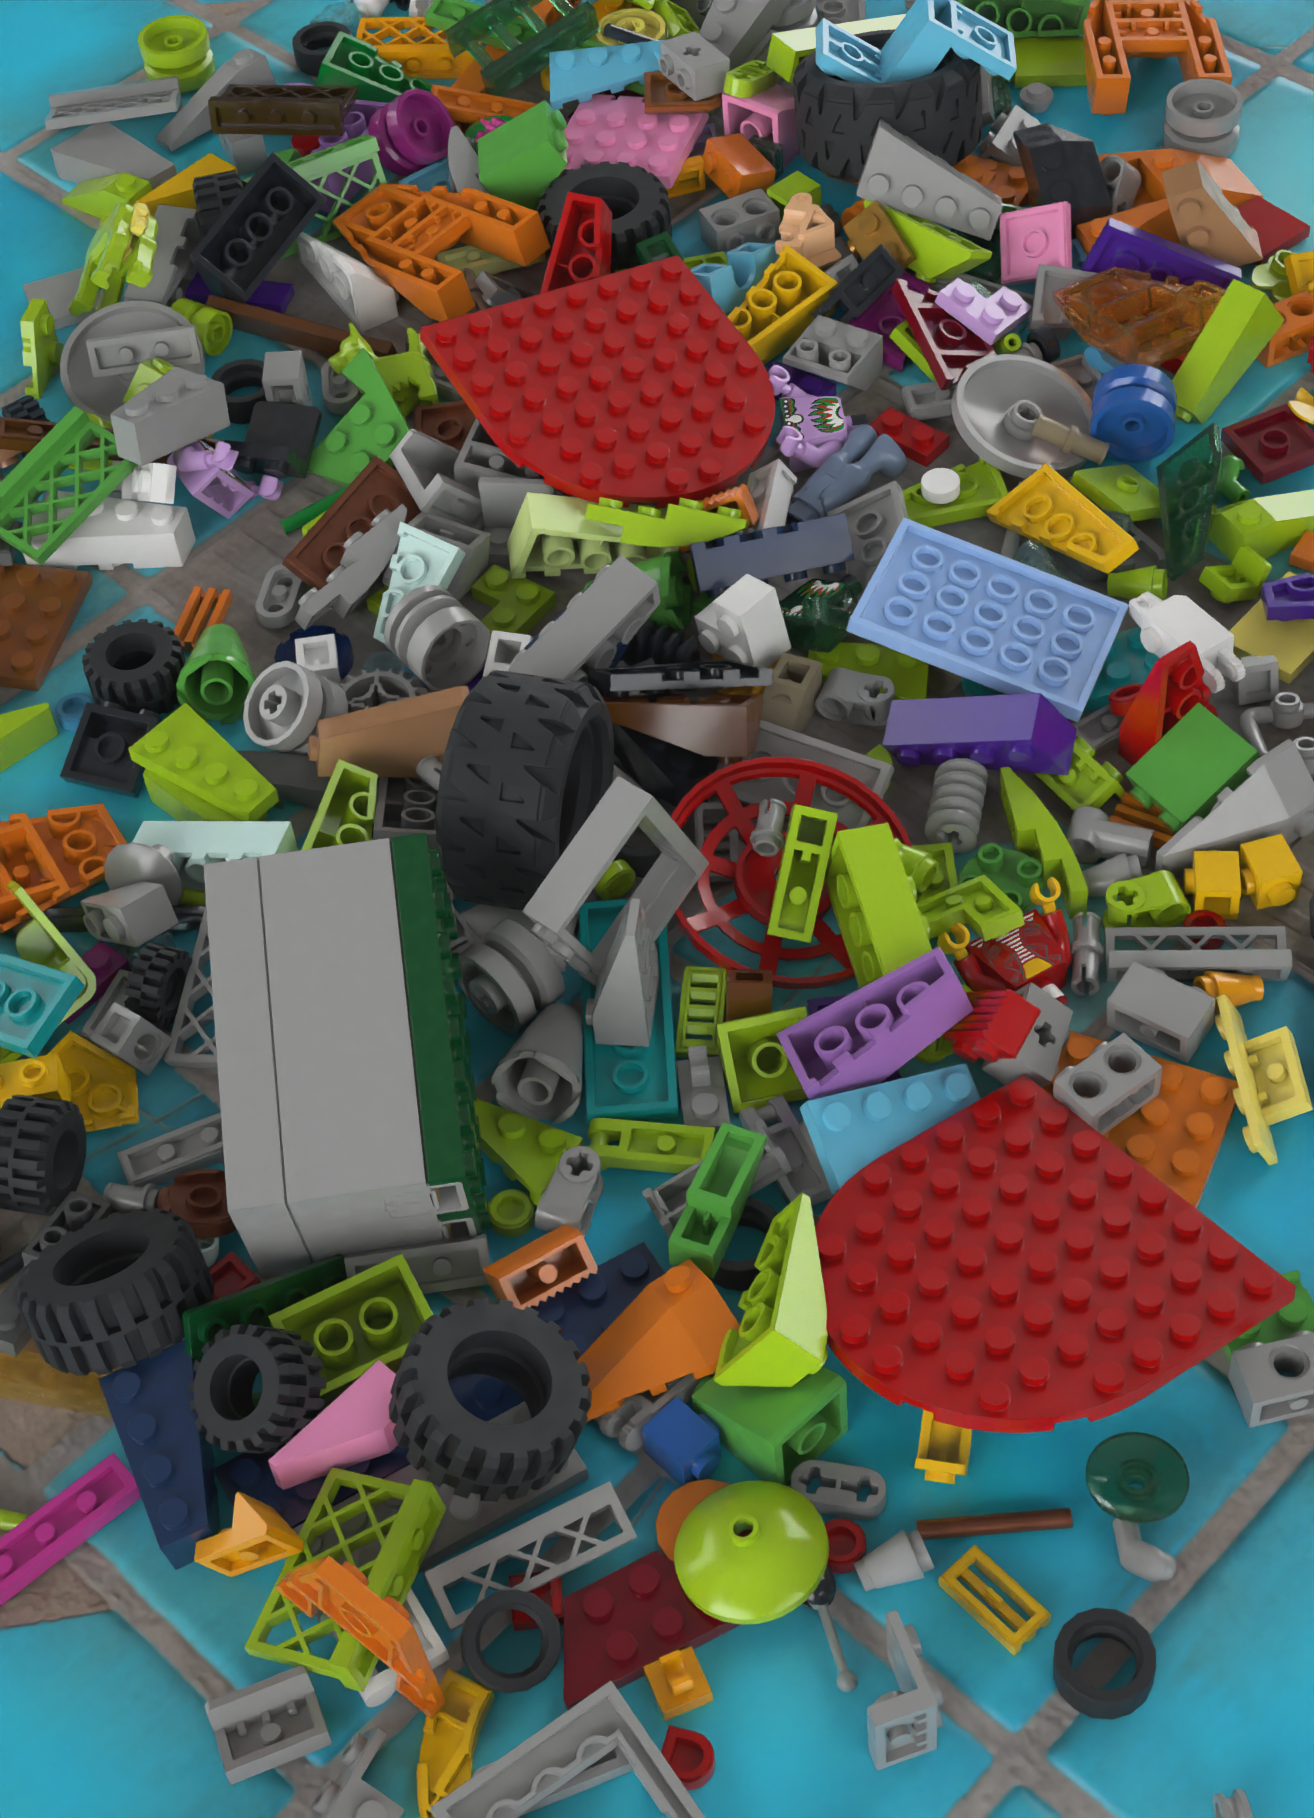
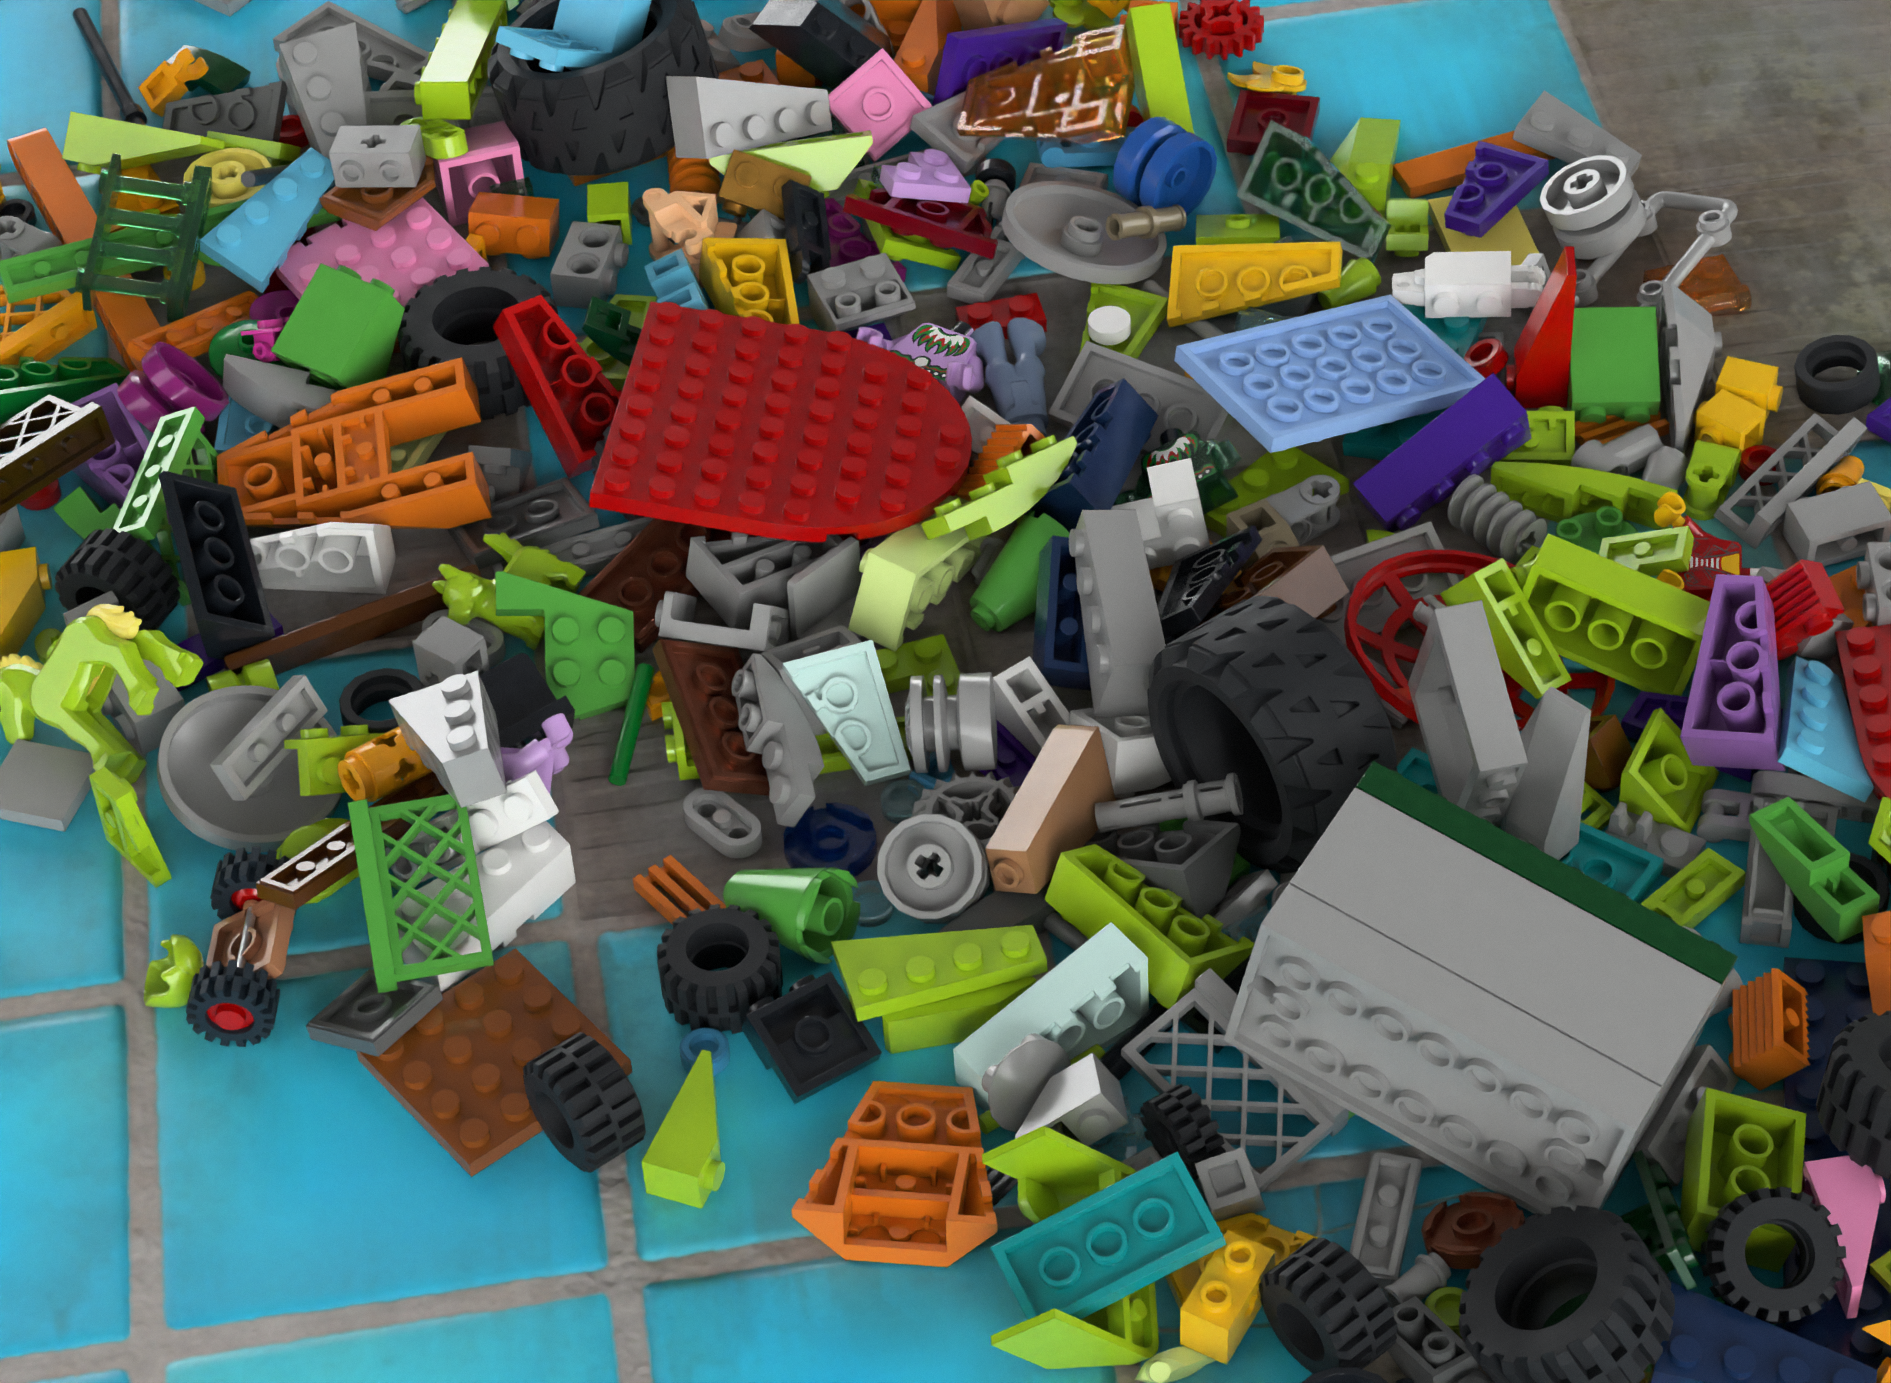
camera: 55 degrees left, 5 degrees down
white bracket [295,634,342,684] -> none
light grey pin [1070,912,1104,996] -> none

